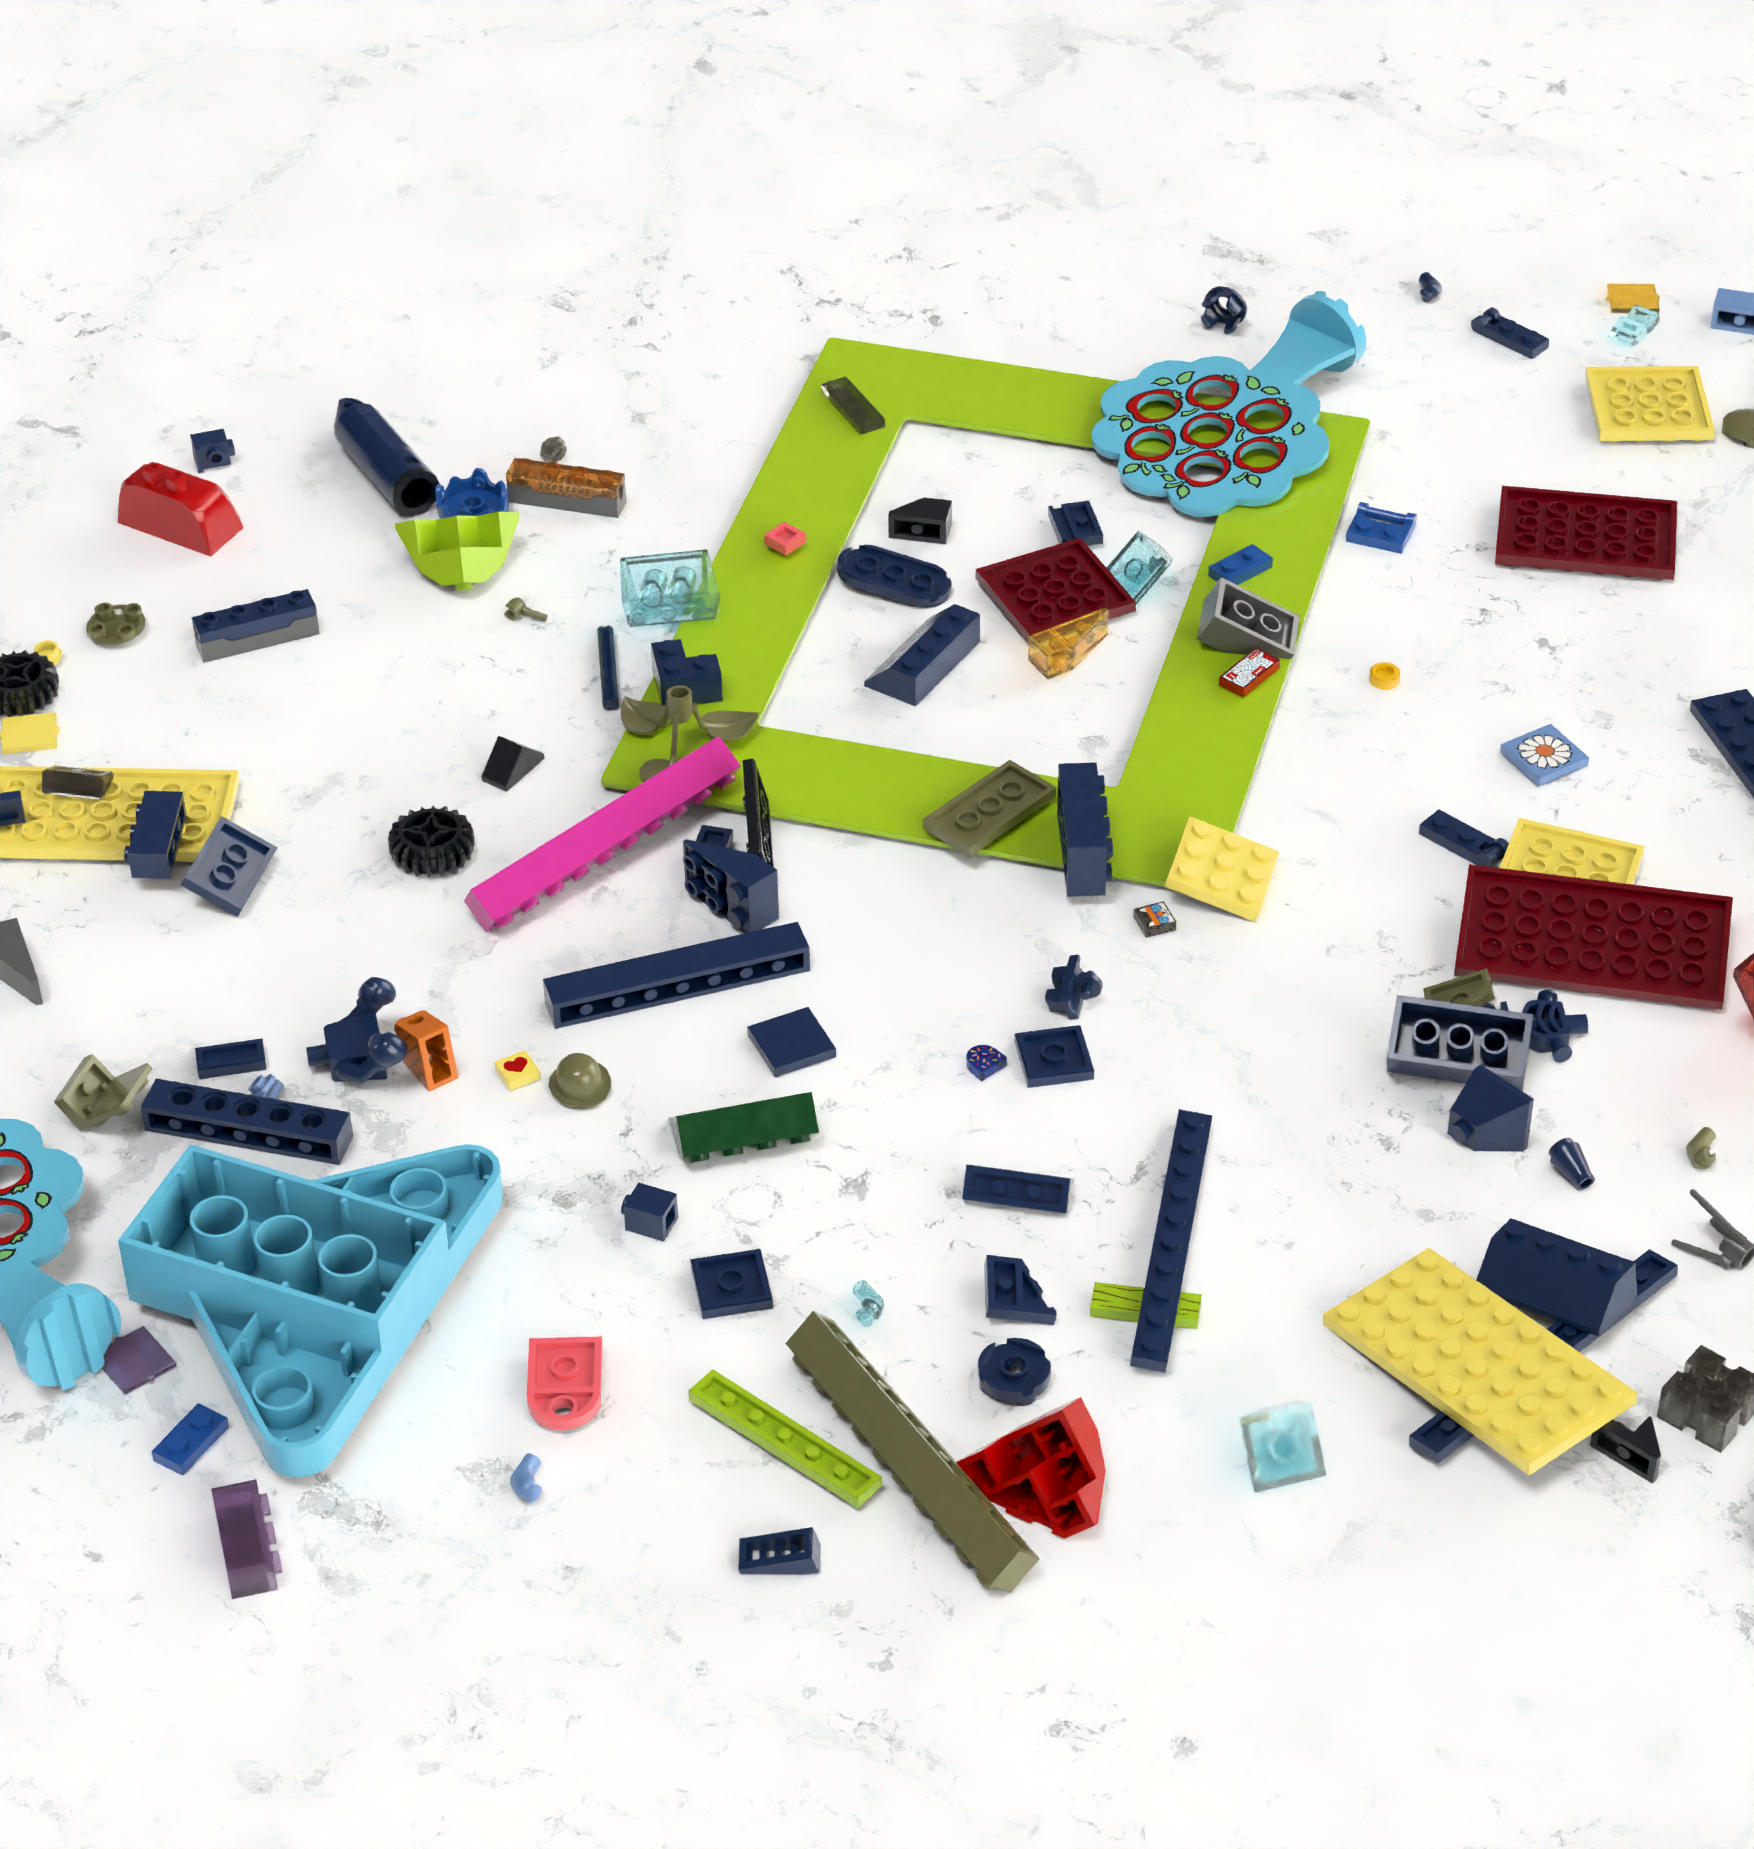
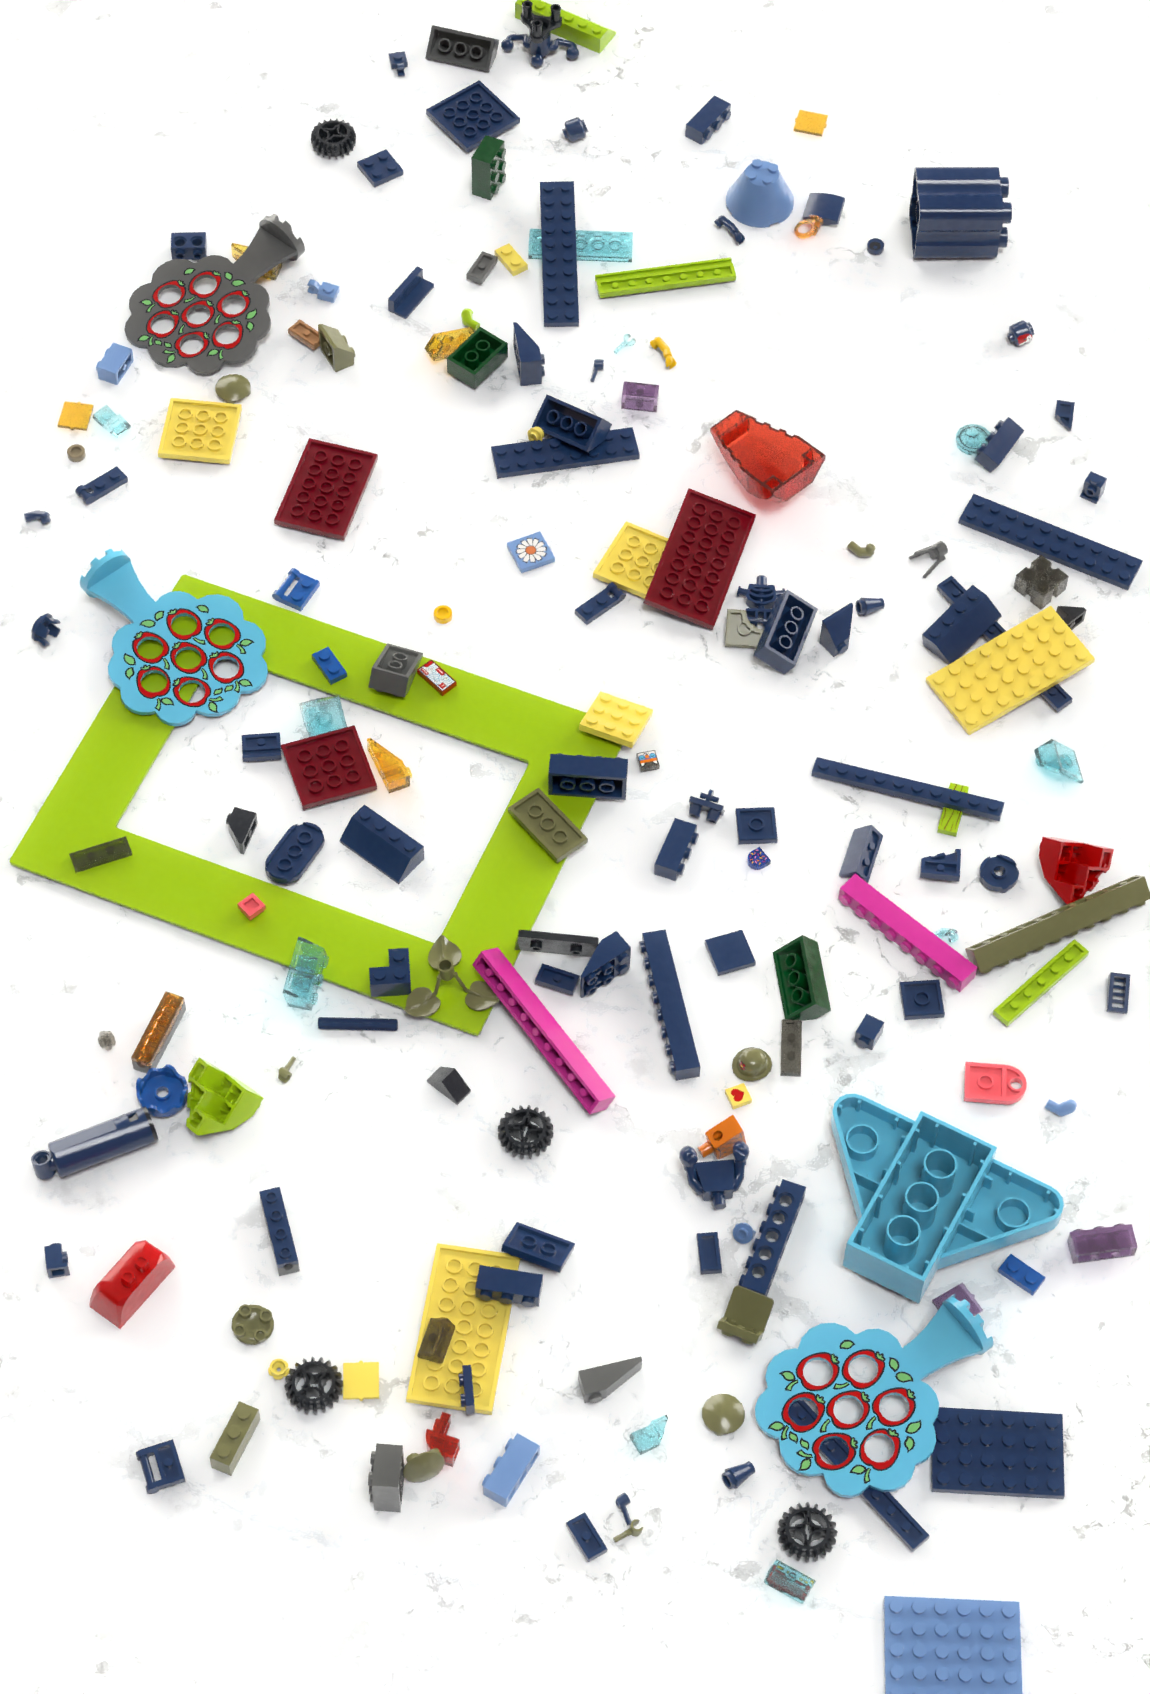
camera: 85 degrees left, 15 degrees up
none -> dark tan tile [67,444,86,462]
none -> dark blue brick [654,818,699,881]
none -> clear smoke tile [780,1019,802,1077]
none -> dark pink brick [838,874,977,992]

